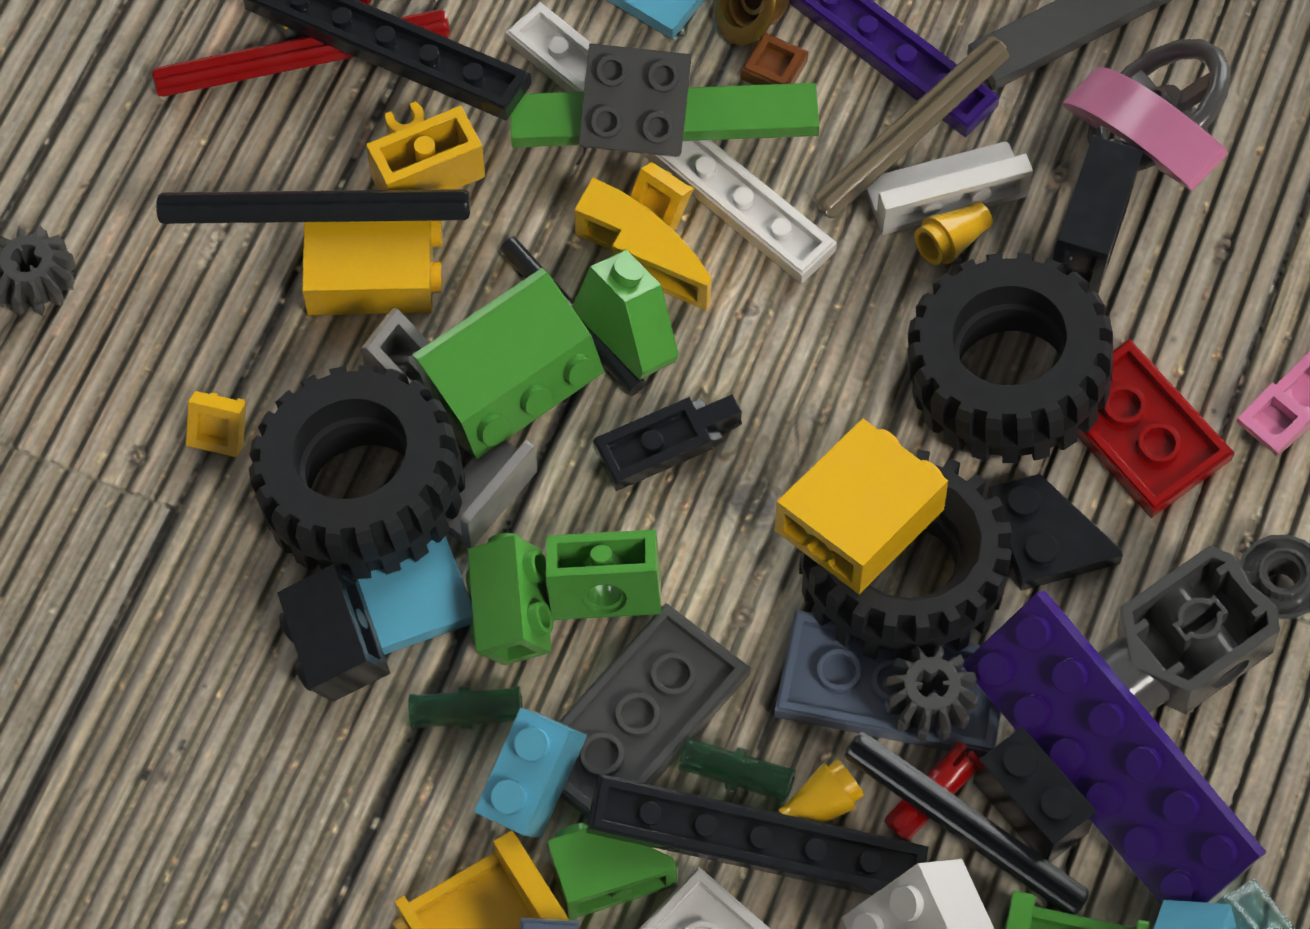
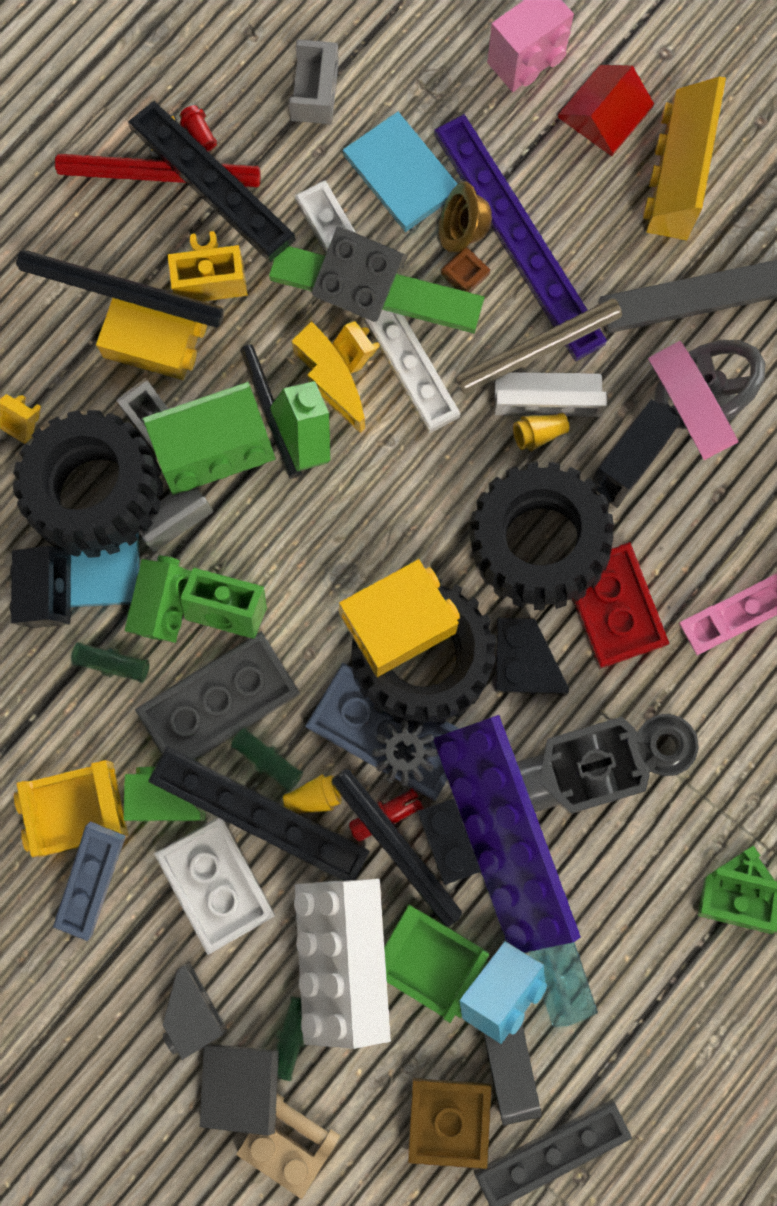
camera: 20 degrees right, 15 degrees up
medium azure brick [474,707,587,838] -> none
black hinge [593,394,742,491] -> none

